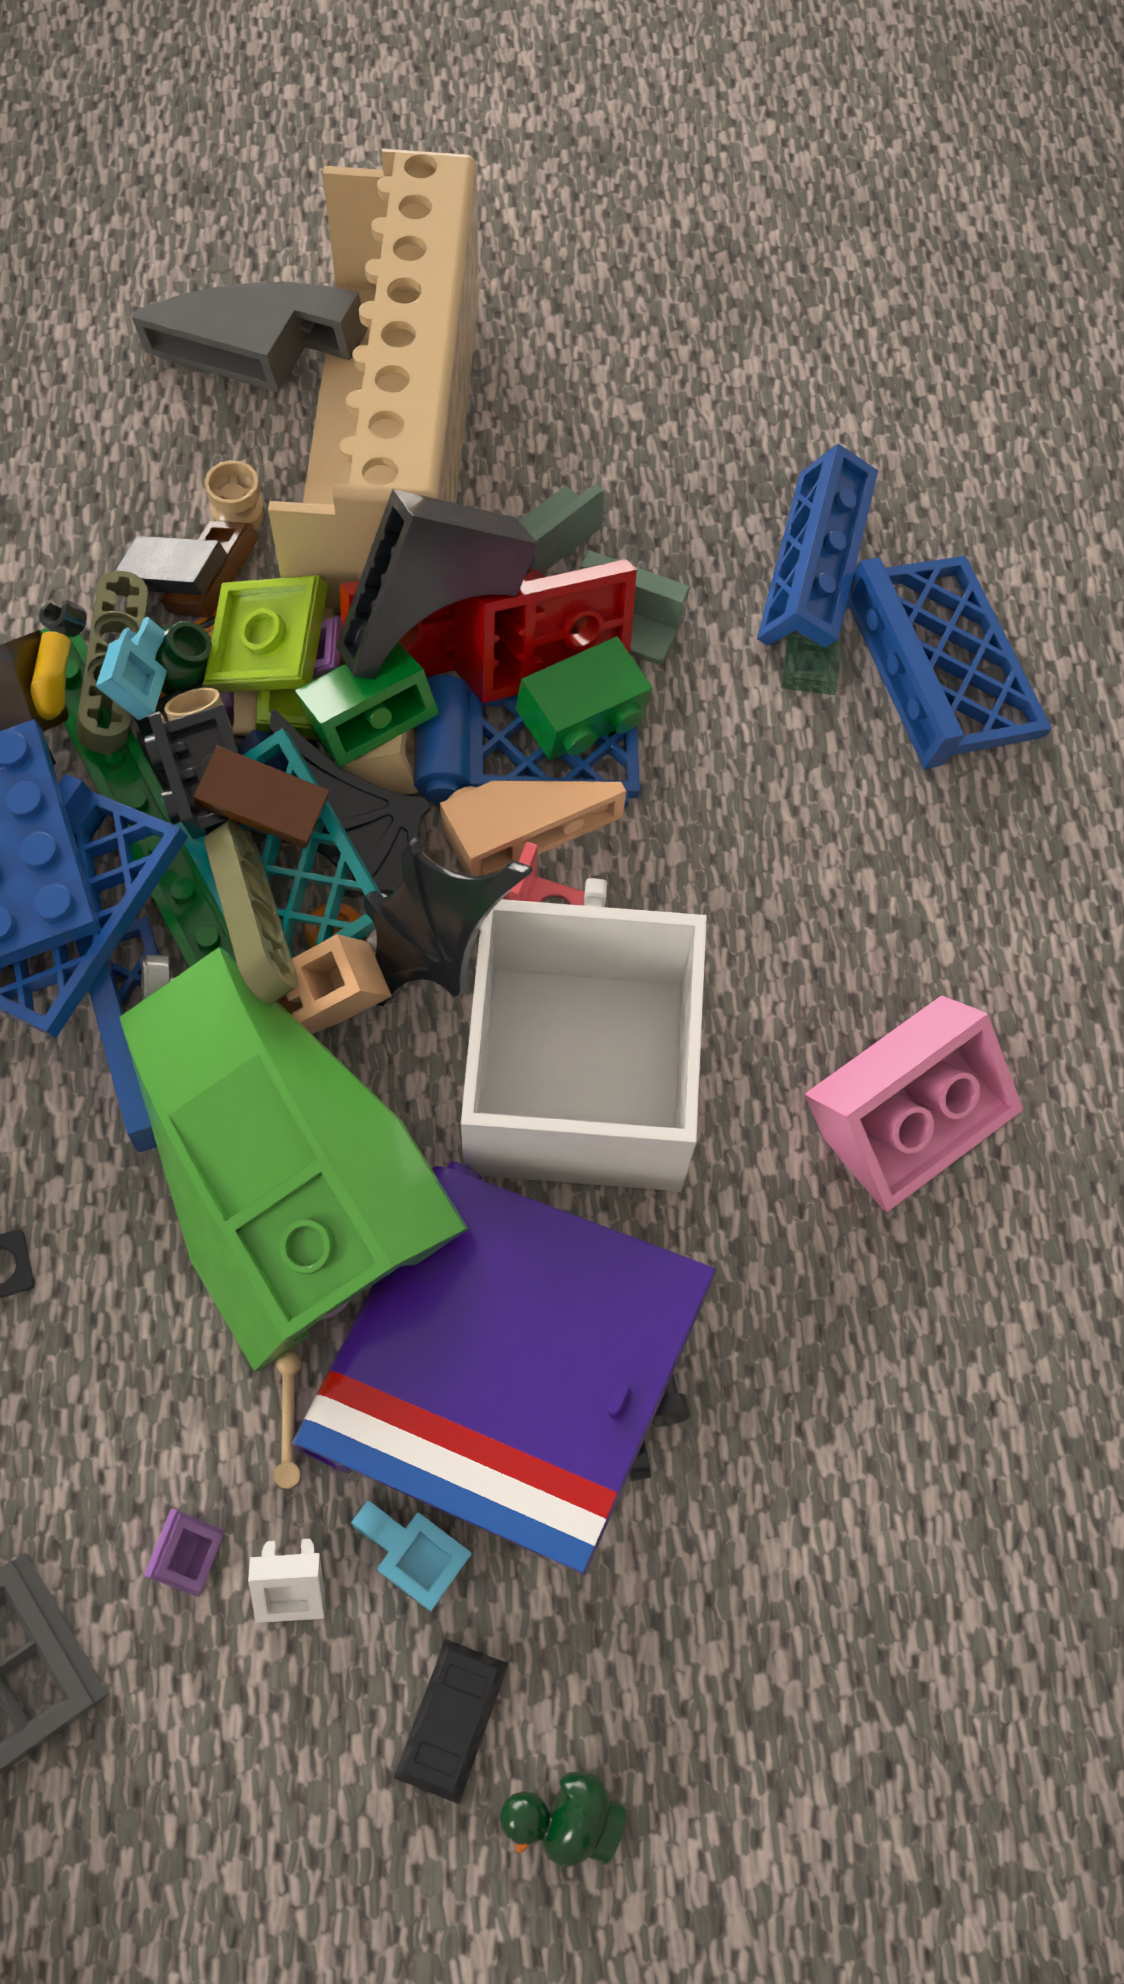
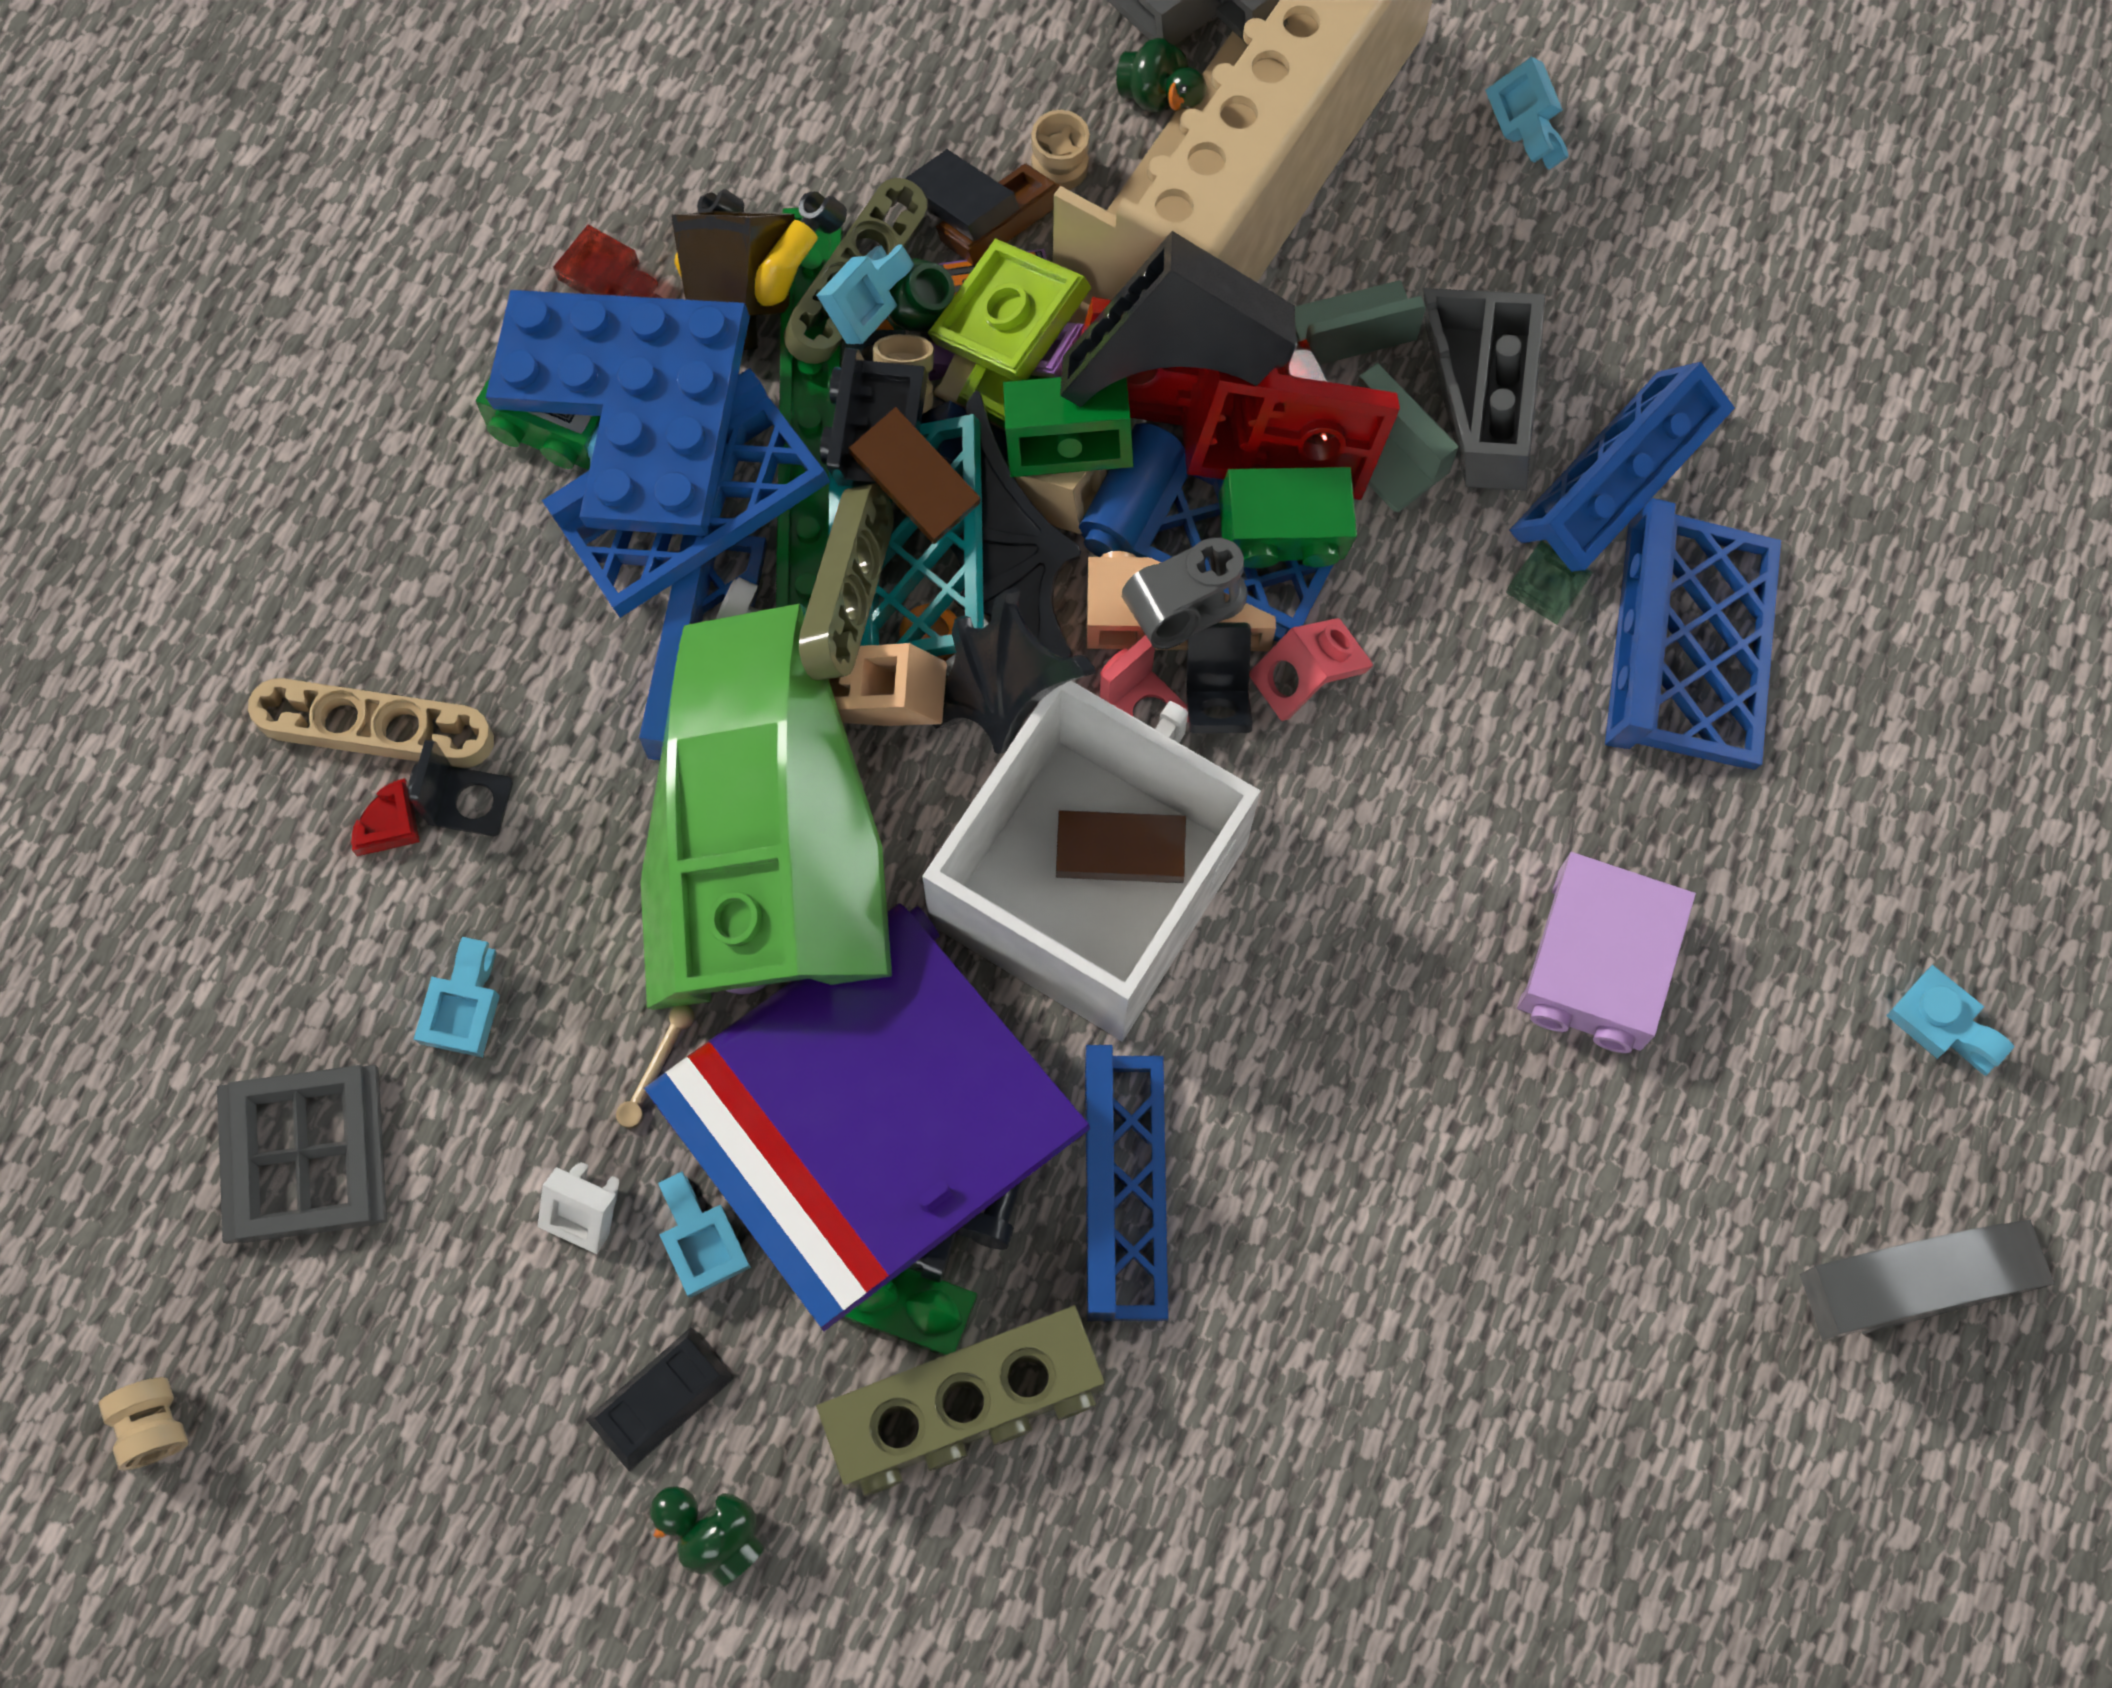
camera: 30 degrees right, 5 degrees up
medium lavender slope [144,1509,225,1597] -> none
bright pink slope [804,995,1024,1212] -> none
none -> medium azure plate [413,937,500,1058]
none -> olive brick [816,1305,1105,1496]
none -> green tile [843,1267,978,1356]
none -> reddish brown tile [1056,810,1186,883]
none -> blue fence [1085,1045,1168,1321]
none -> dark green animal [1116,38,1207,113]
none -> dark grey piece [1121,538,1247,650]
none -> black bracket [1186,622,1253,733]
none -> coral bracket [1249,618,1373,721]
none -> dark grey wedge [1423,288,1545,491]
none -> medium azure plate [1485,56,1569,170]
none -> lavender panel [1517,852,1696,1053]

